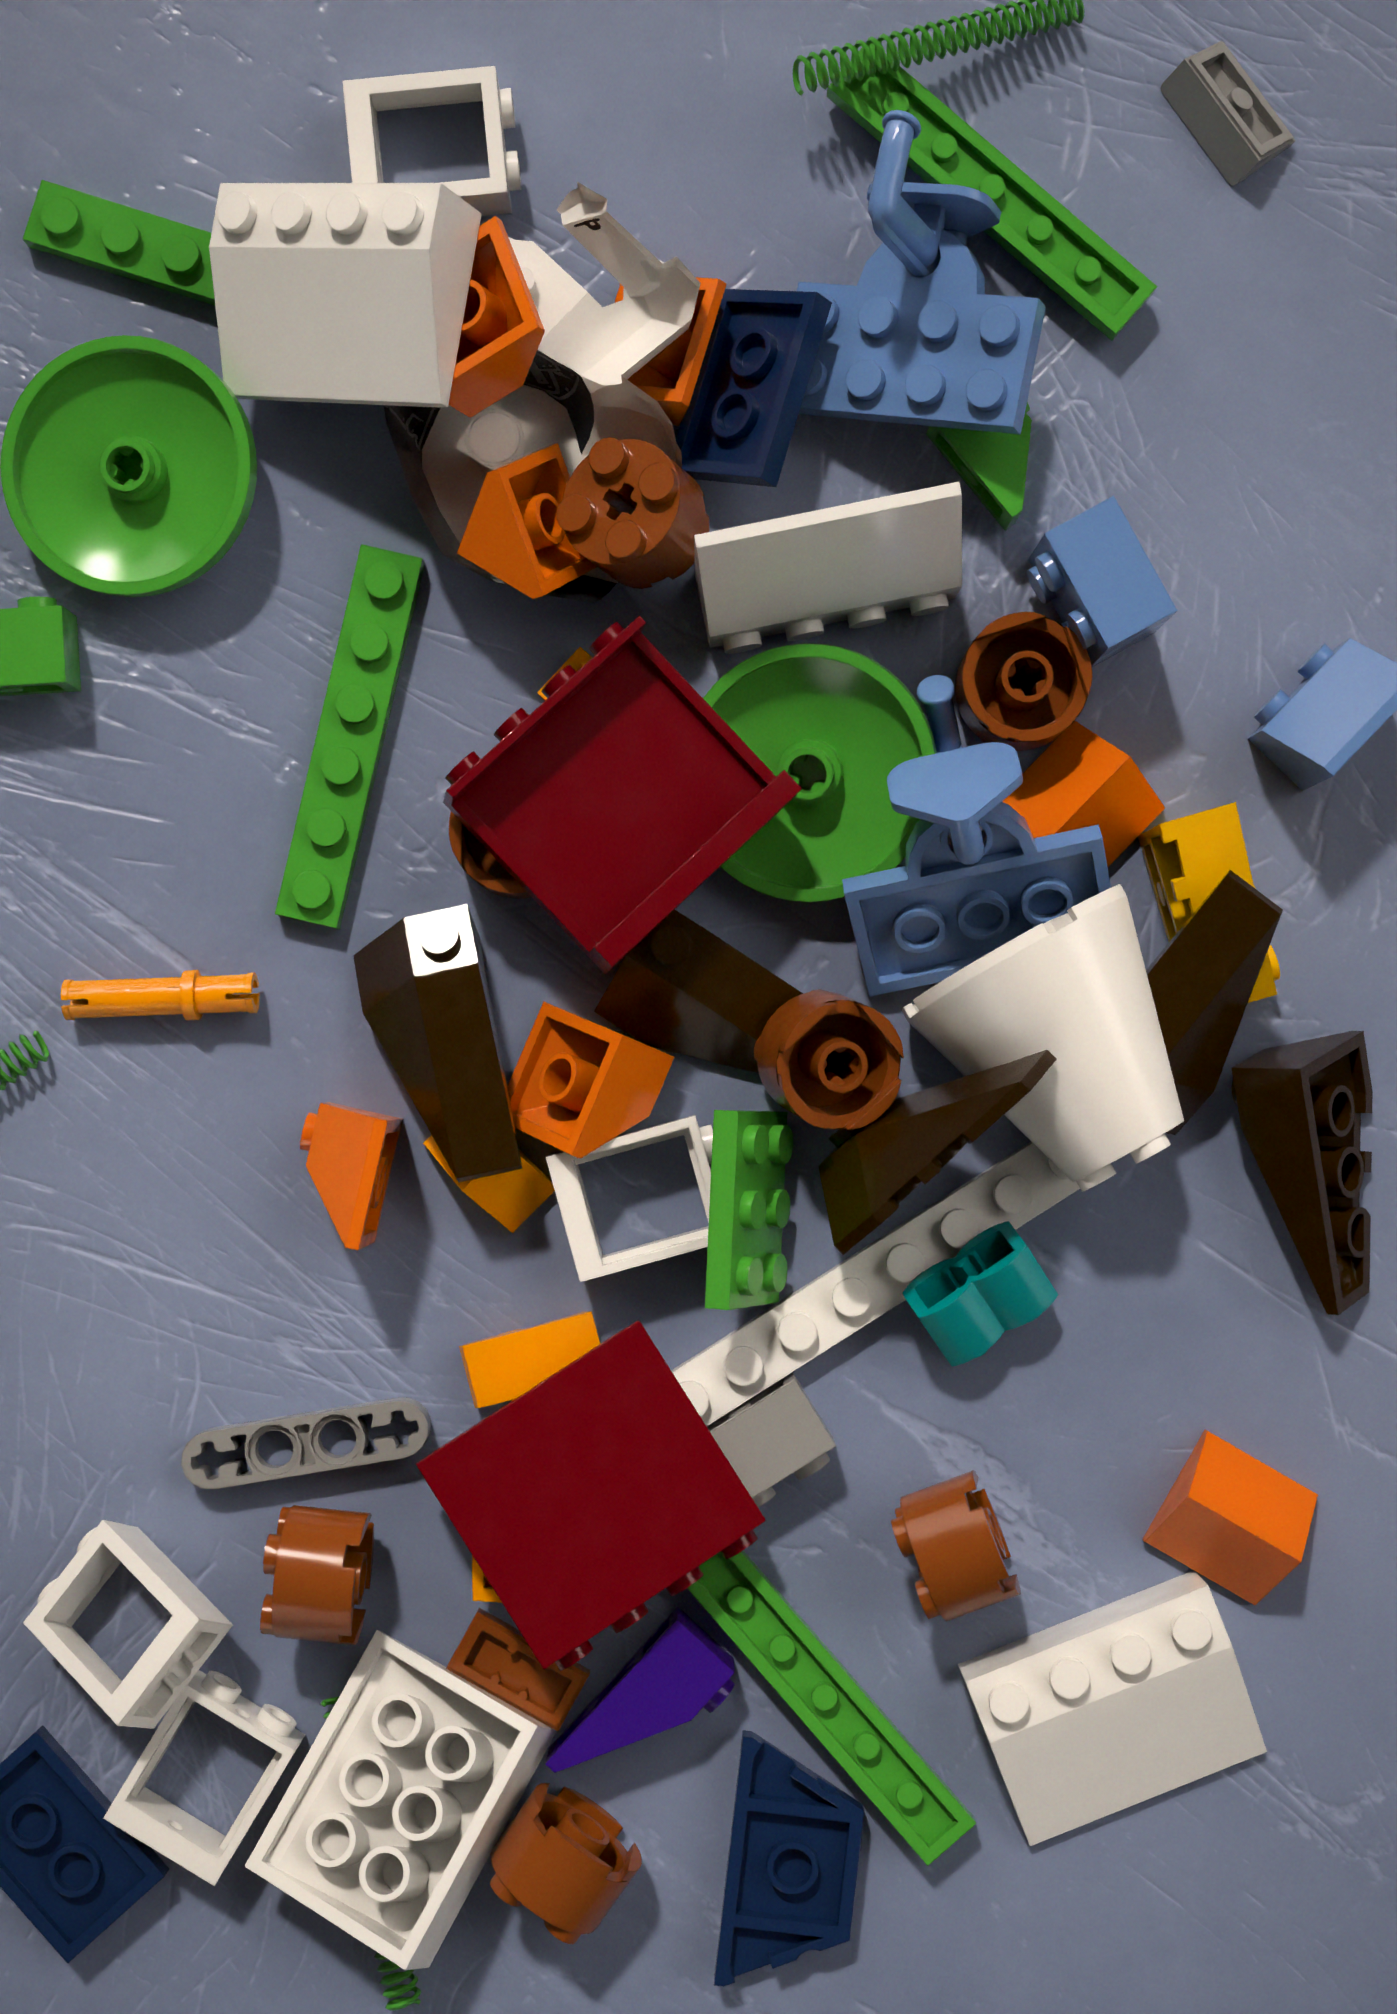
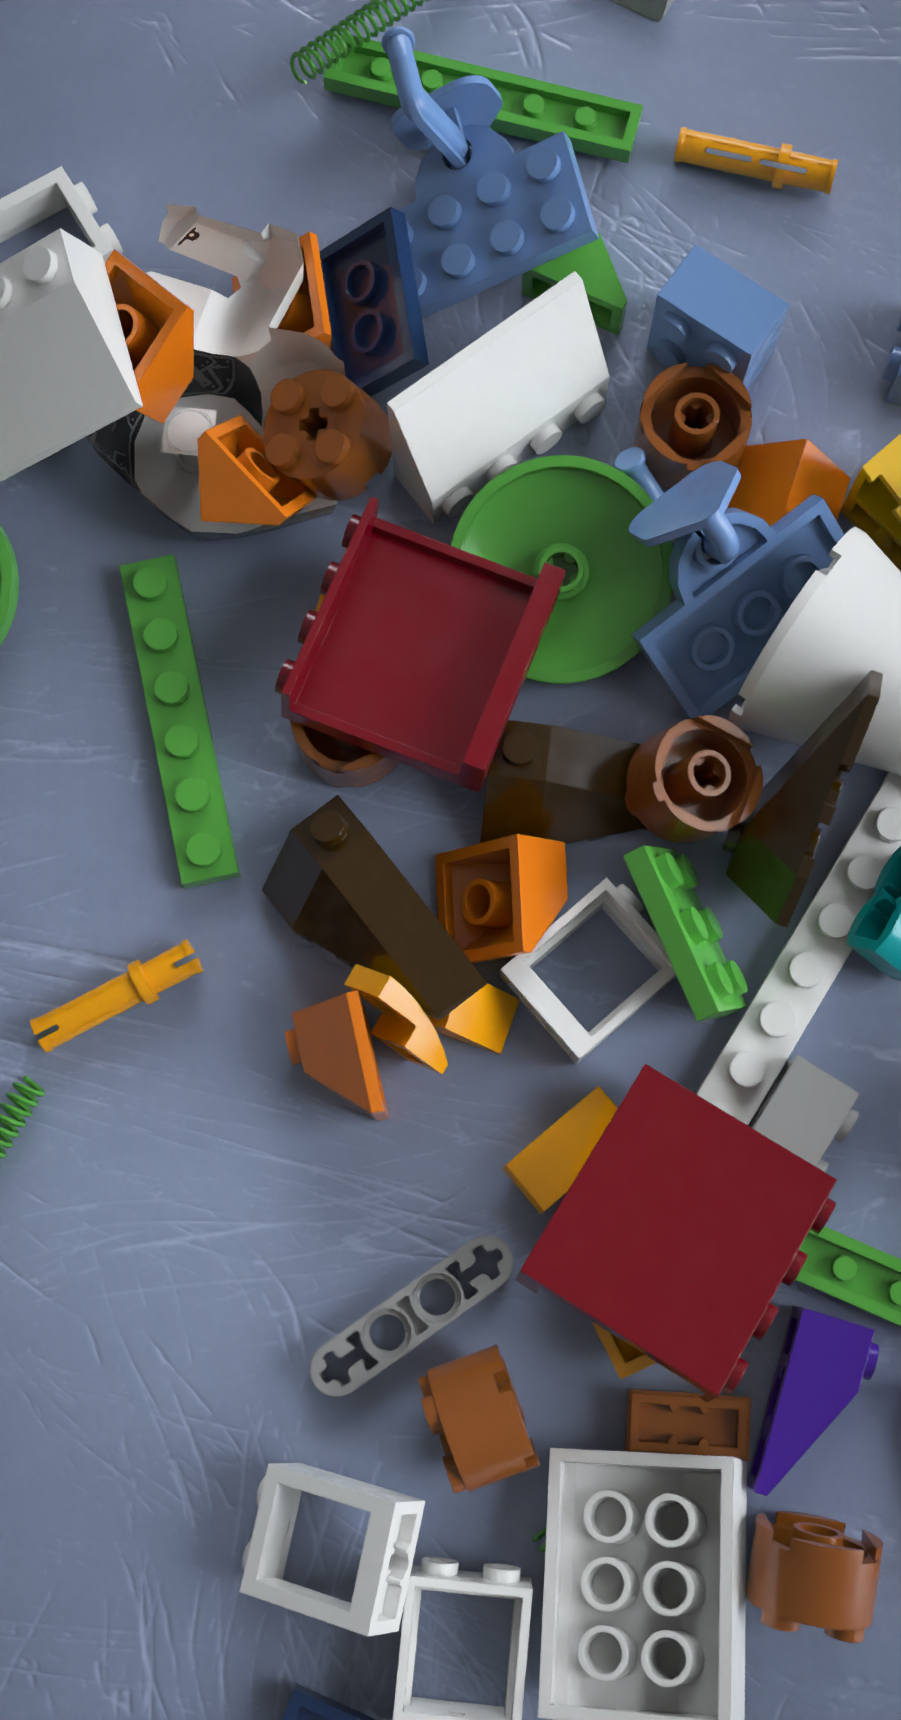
camera: 25 degrees left, 10 degrees down
none -> light orange slope [344,964,448,1074]
none -> light orange pin [674,127,839,195]

